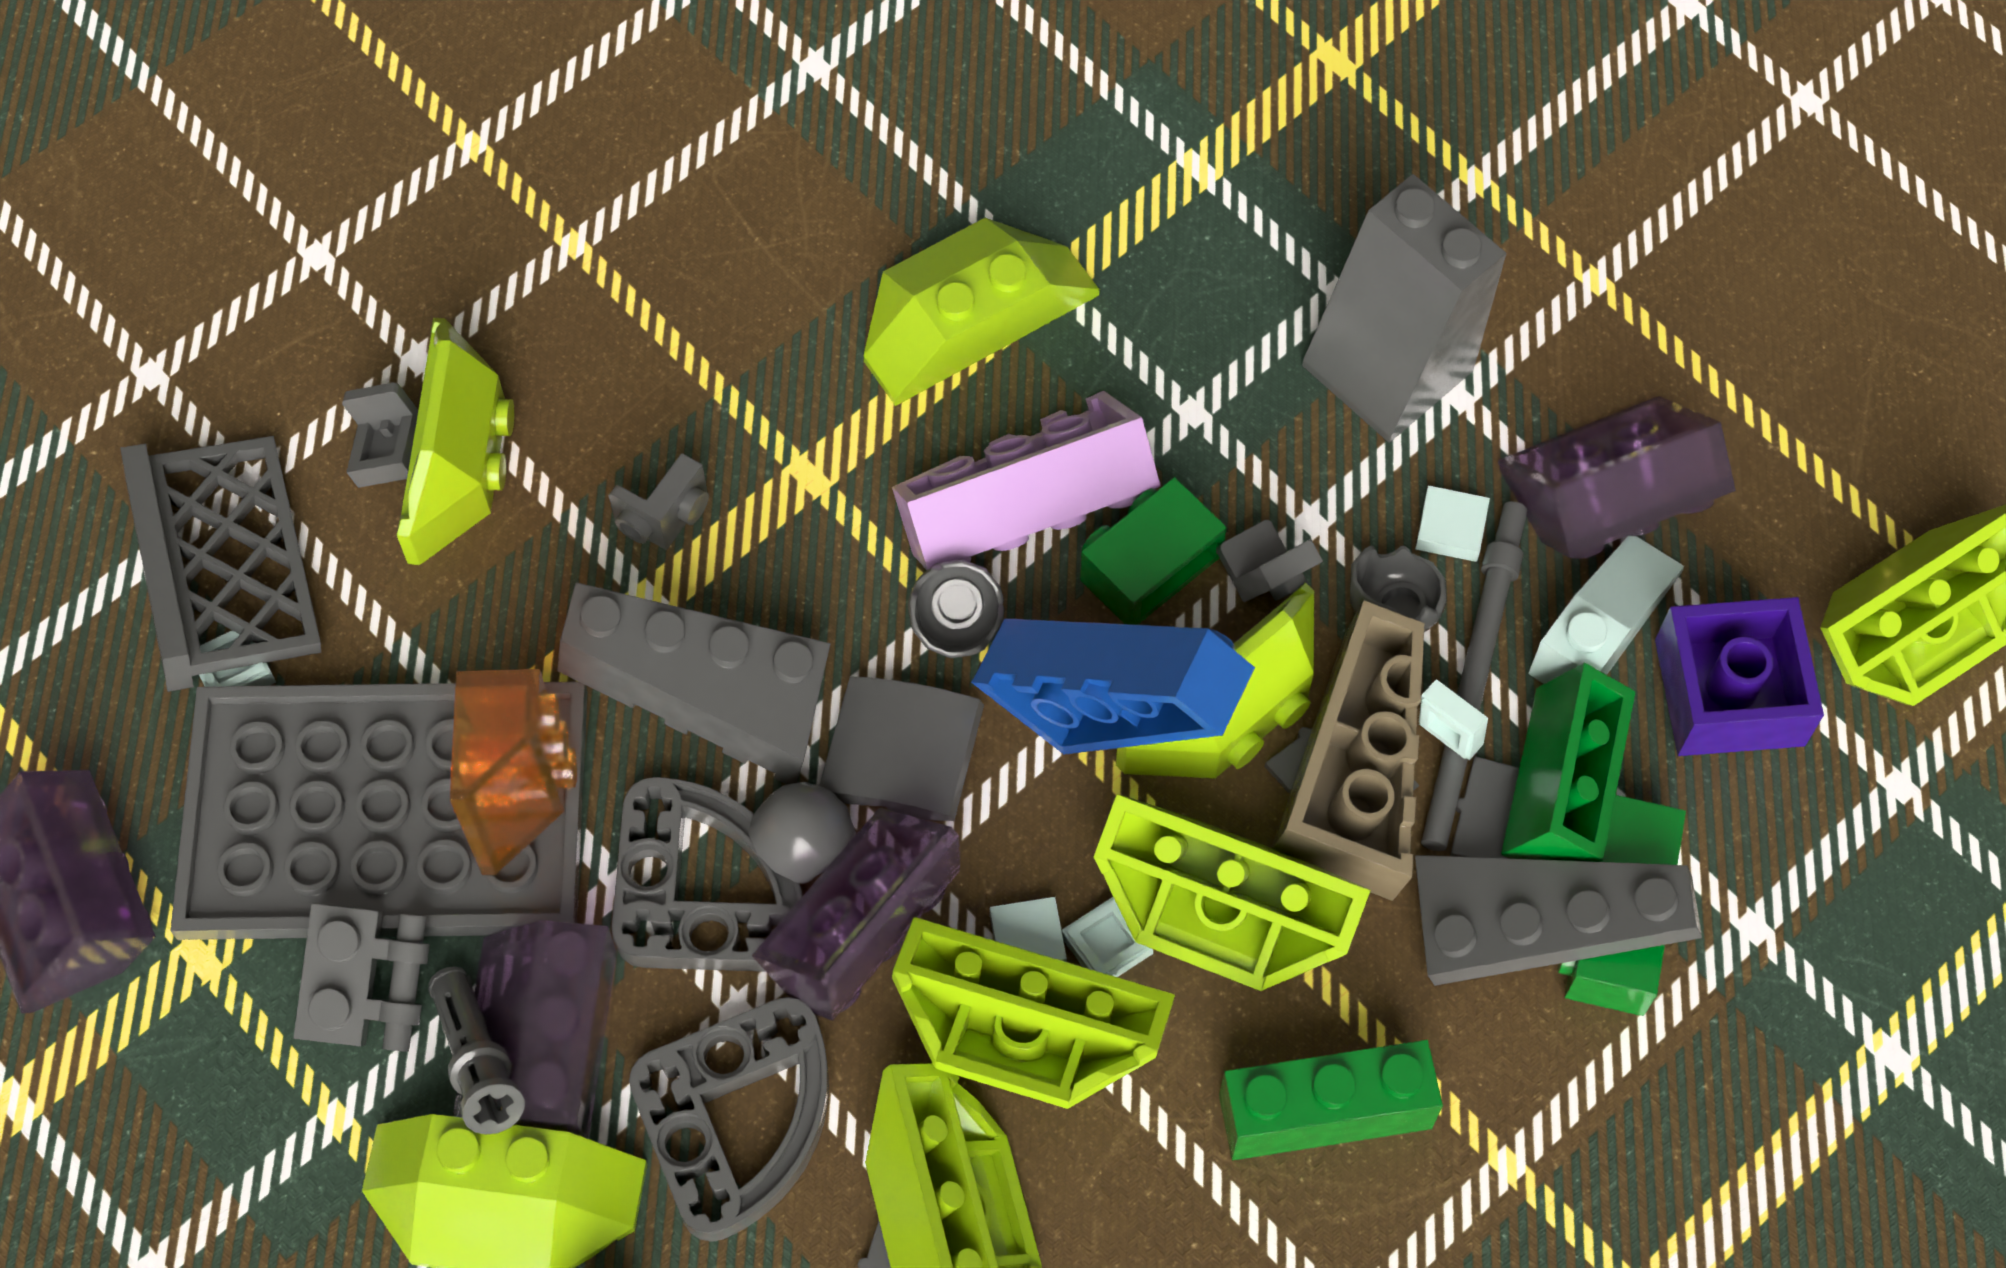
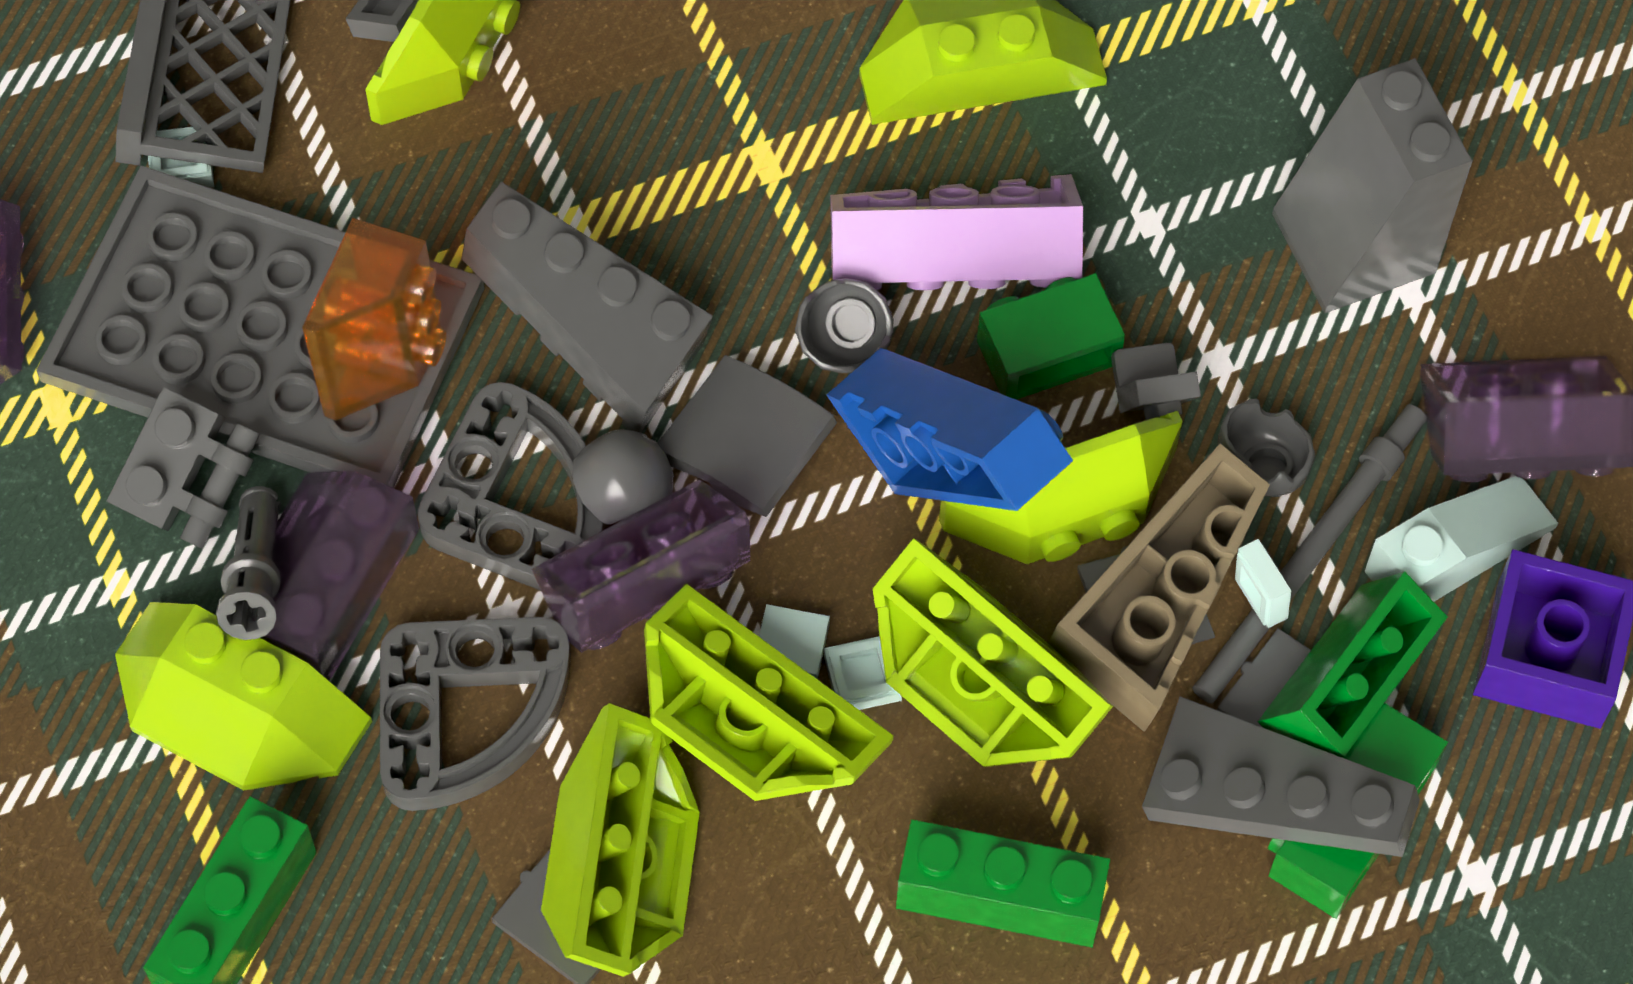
camera: 20 degrees right, 0 degrees up
dark grey bracket [609,453,709,550] -> none
light aqua tile [1415,486,1490,562] -> none

